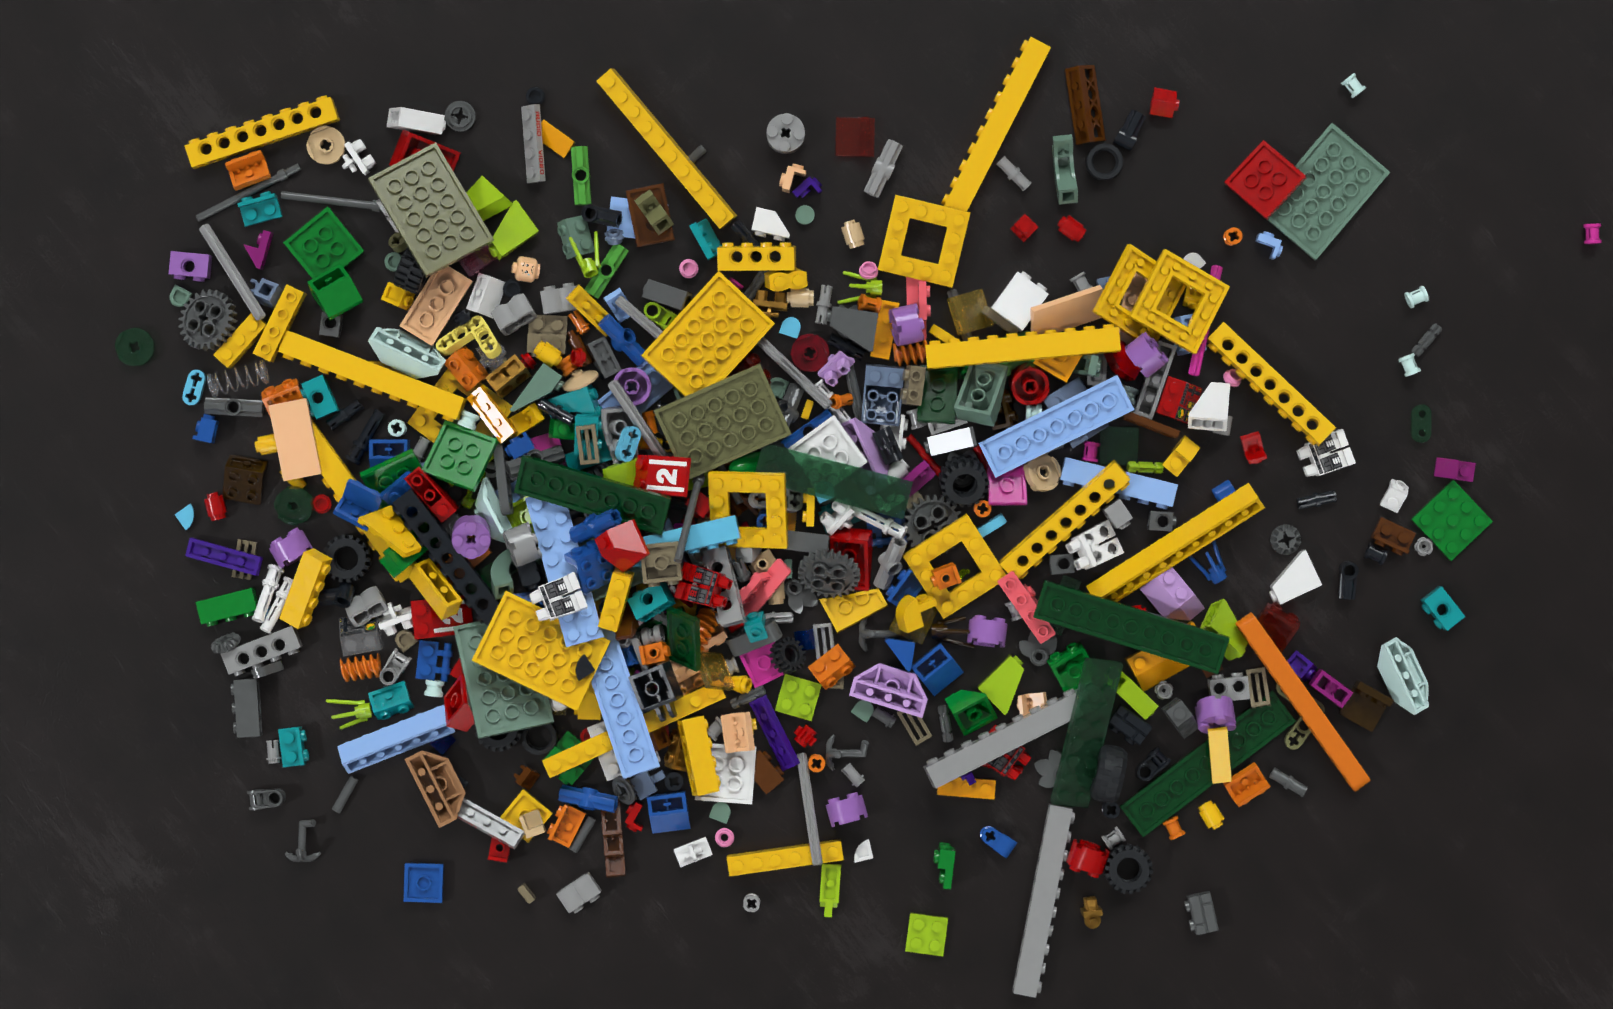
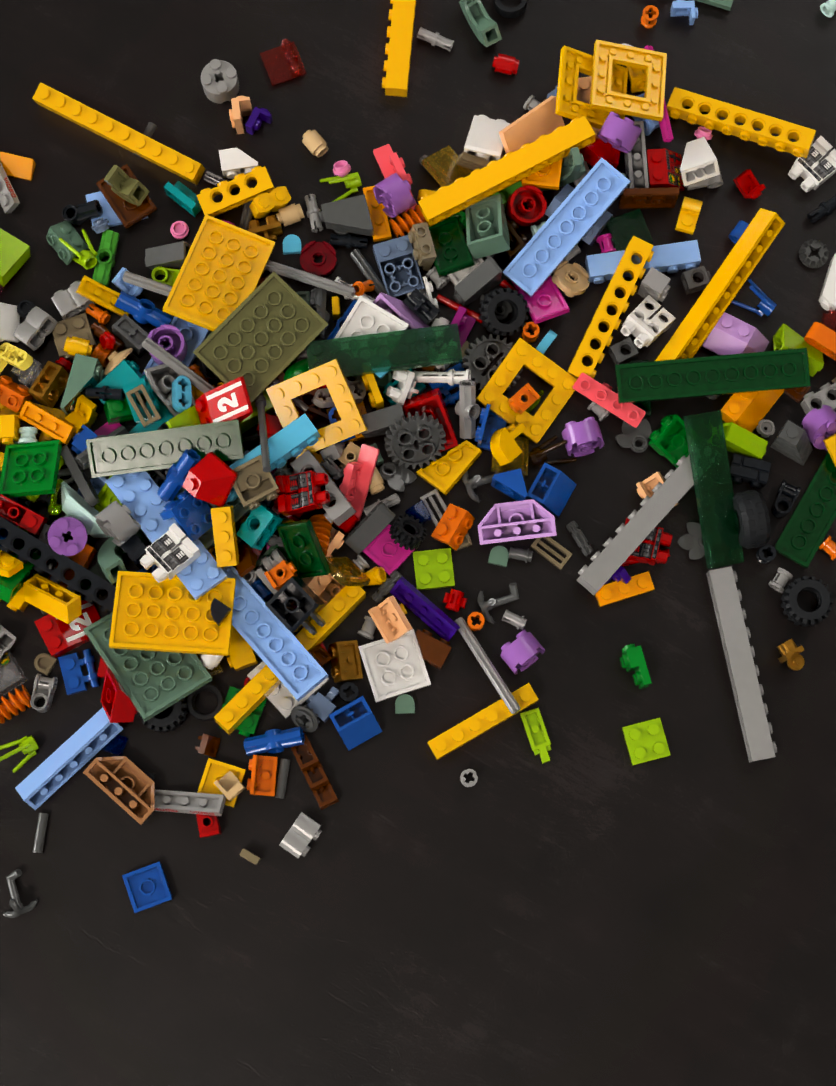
camera: 25 degrees left, 10 degrees down
teal bracket [368,681,414,720] -> none
white hips [378,602,413,636] -> none
light aqua wheel [424,680,445,697] -> none
light nougat head [511,256,540,283] -> none
bright green piece [571,146,591,205] -> none
red bracket [625,801,644,832] -> none
white hips [673,836,713,867] -> none
yellow brick [677,716,720,796] -> none
bright pink plate [715,828,734,847] -> none
teal bracket [744,611,768,643] -> none
sand green tile [795,205,815,225] -> none
lavender hips [818,351,855,387] -> none
white tile [854,839,873,862] -> none
orange bush [857,294,882,313] -> none
light grey piece [864,139,903,198] -> none
yellow plate [878,195,971,288] -> none
green slope [945,690,998,736] -> none
lime slope [977,655,1024,715] -> none
blue piece [980,826,1017,859] -> none
red brick [1010,214,1038,242] -> none
red brick [1066,839,1110,878] -> none
lime axle [1126,461,1164,474] -> none

